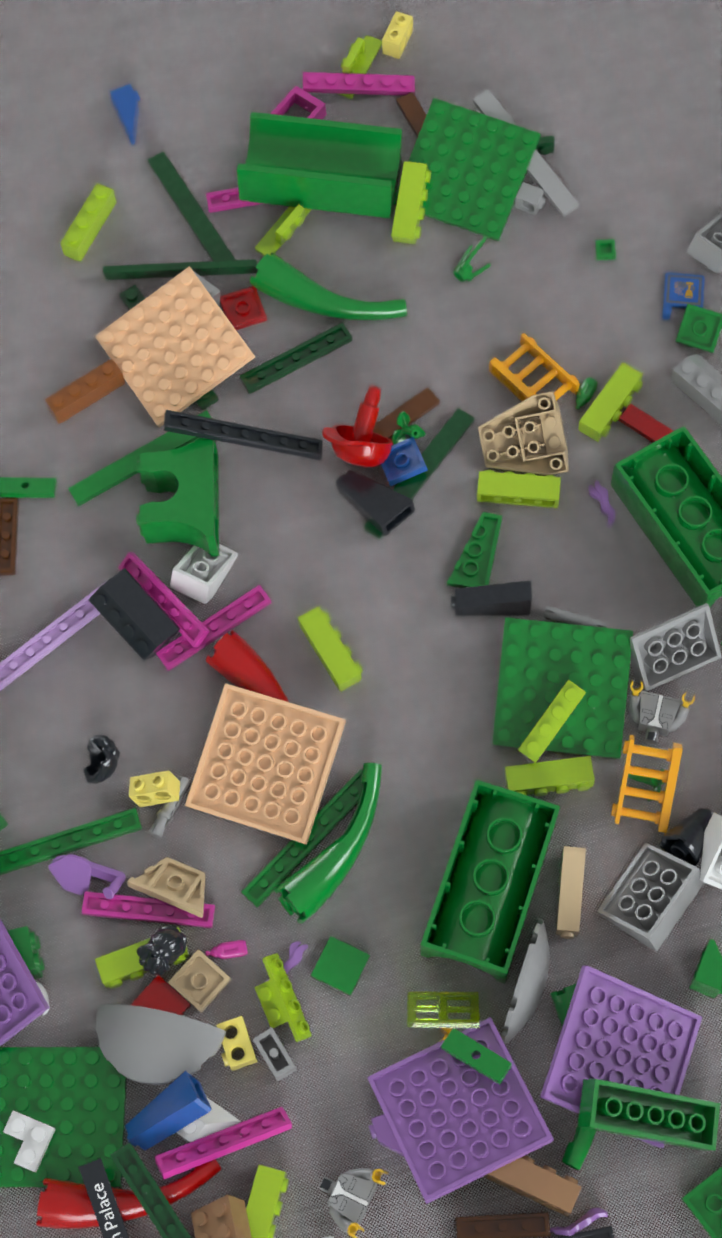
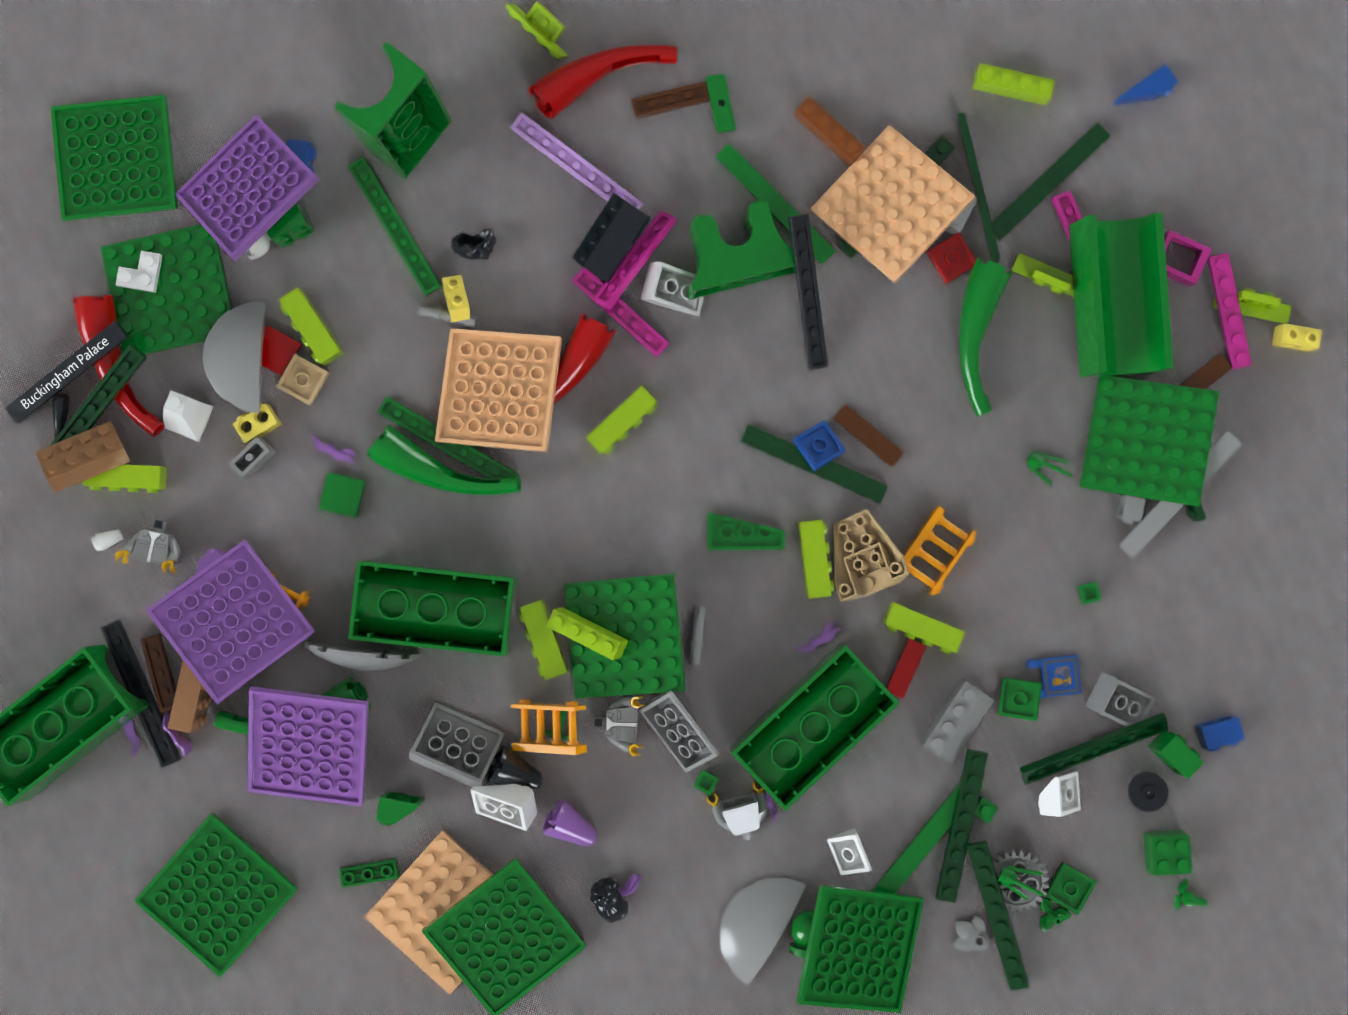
camera: 75 degrees right, 20 degrees up
medium lavender piece [48,854,126,899] -> none
dark pink plate [81,891,215,928] -> none
blue slope [125,1070,212,1151] -> none
tan wing [127,857,205,918] -> none
black hair [137,926,187,976] -> none
dark pink plate [155,1107,292,1179] -> none
dark pink piece [205,940,248,959] -> none
dark green plate [240,322,353,394] -> none
lime bracket [254,953,312,1042] -> none
red piece [322,385,393,467] -> none
black slope [335,470,416,536] -> none
lime brick [391,161,431,244] -> none
green plant [392,411,426,445] -> none
clear neon green window [407,991,480,1028] -> none
green tile [441,1028,512,1085] -> none
black slope [451,580,532,616] -> none
tan slope [556,846,586,939] -> none
green piece [575,377,598,410] -> none
green brick [578,1079,720,1151] -> none

